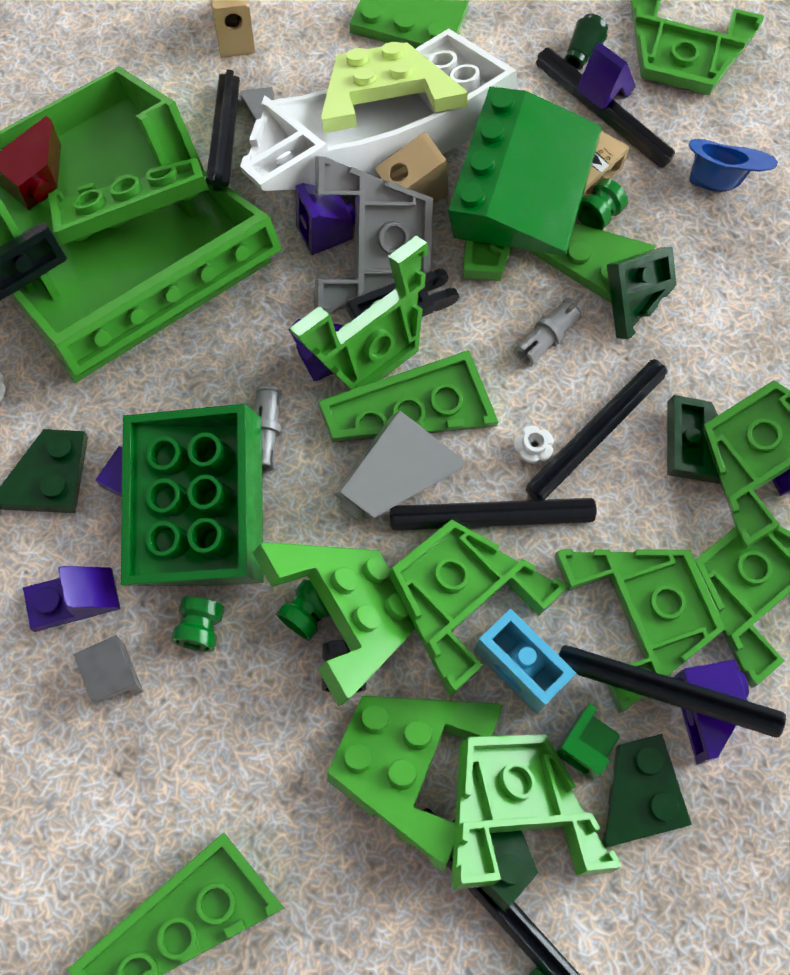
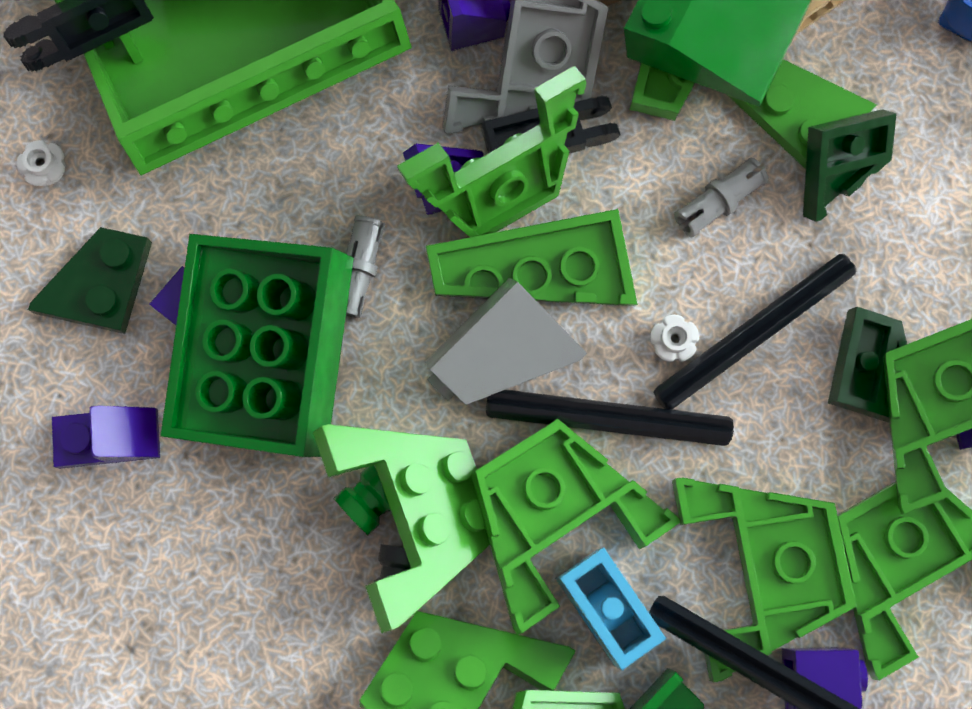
camera: 10 degrees right, 10 degrees up
flat silver panel [73,635,144,704] -> none
green wheel [171,596,225,652] -> none
green wheel [577,179,628,230] -> none

